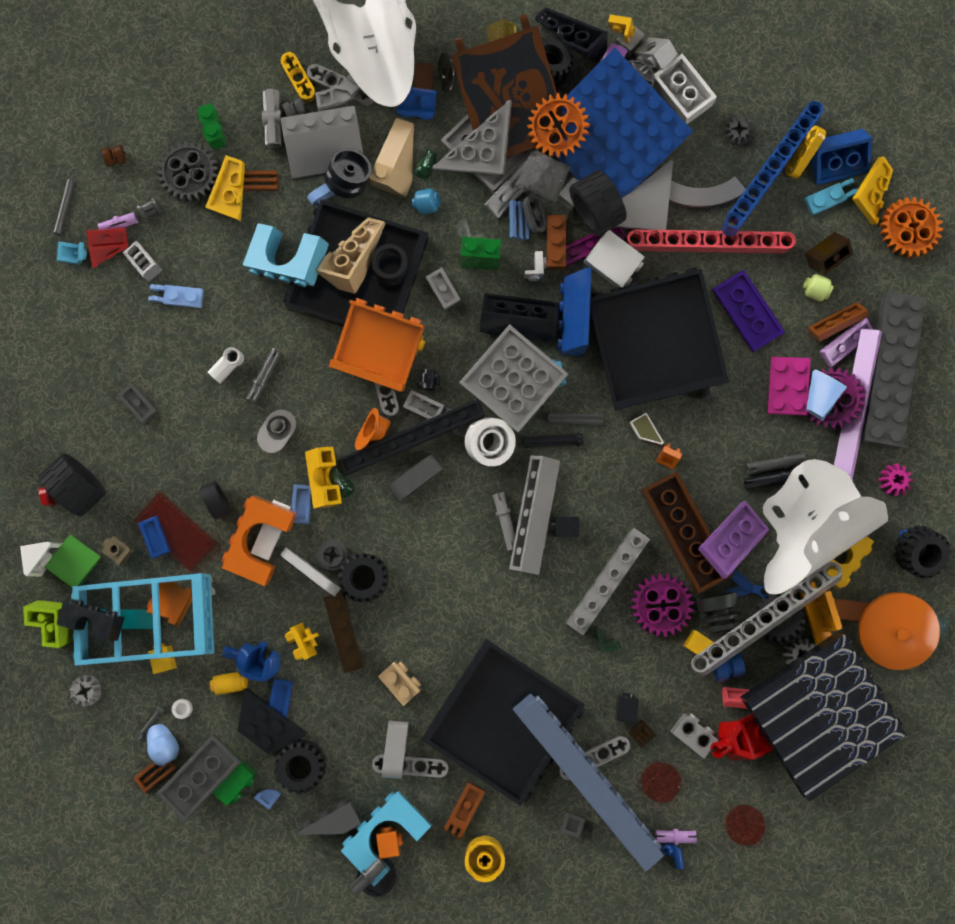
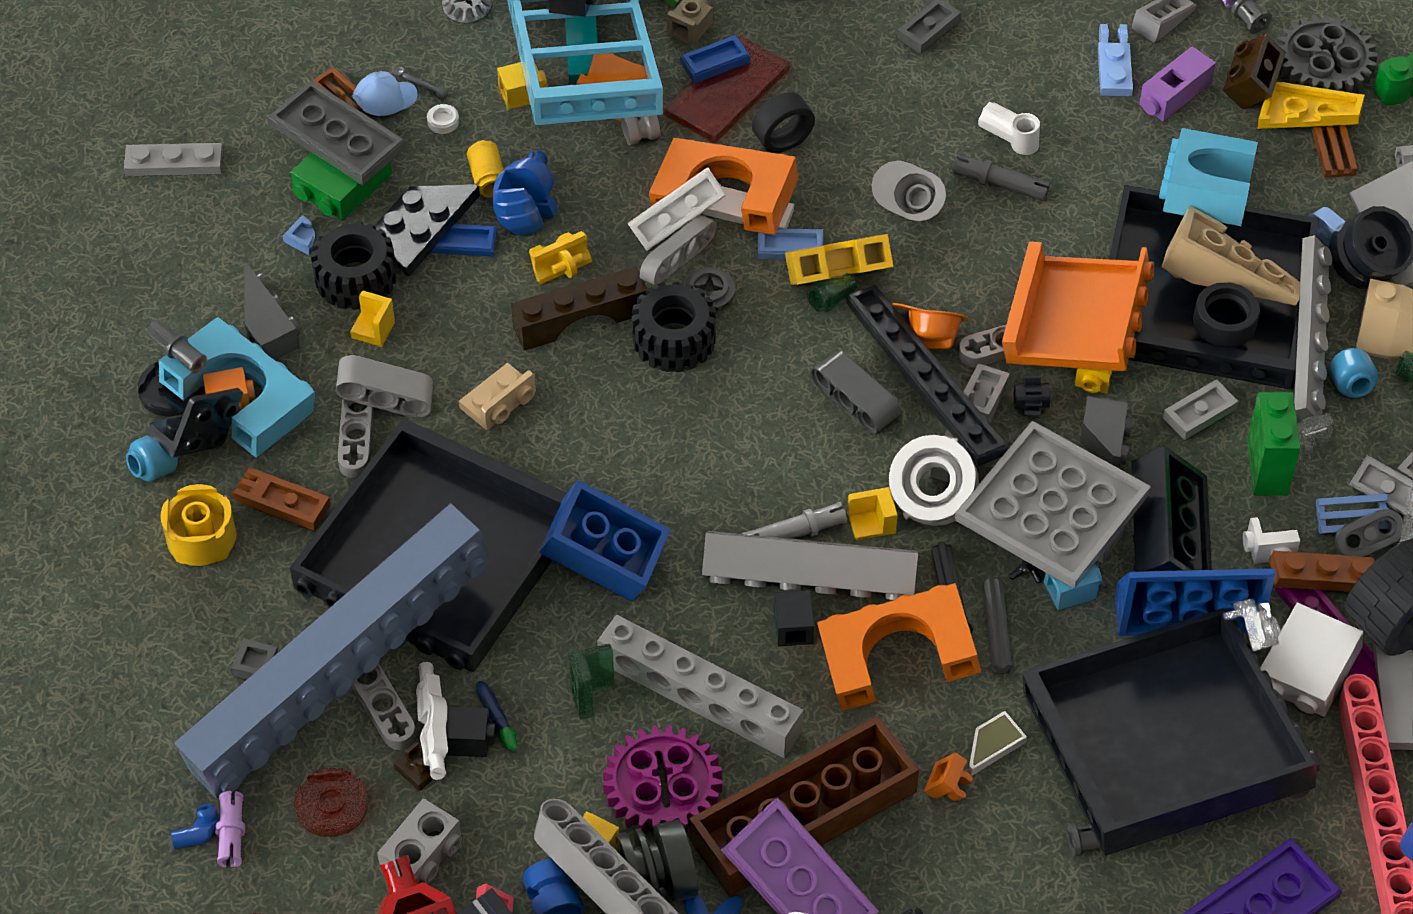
camera: 85 degrees right, 30 degrees down
none -> light grey plate [124,143,223,176]
none -> dark azure head [126,435,180,482]
none -> black bracket [147,388,243,457]
none -> yellow panel [350,291,395,347]
none -> white piece [416,662,448,780]
none -> dark blue piece [476,681,518,751]
none -> blue brick [539,480,671,602]
none -> white tile [628,167,727,251]
none -> orange arch [817,583,982,710]
none -> yellow panel [847,487,898,540]
none -> dark grey slope [1080,396,1133,468]
none -> medium lavender brick [1139,46,1216,121]
none -> dark brown brick [1223,33,1286,109]
none -> clear bracket [1223,598,1280,651]
none -> light grey plate [1294,235,1332,425]

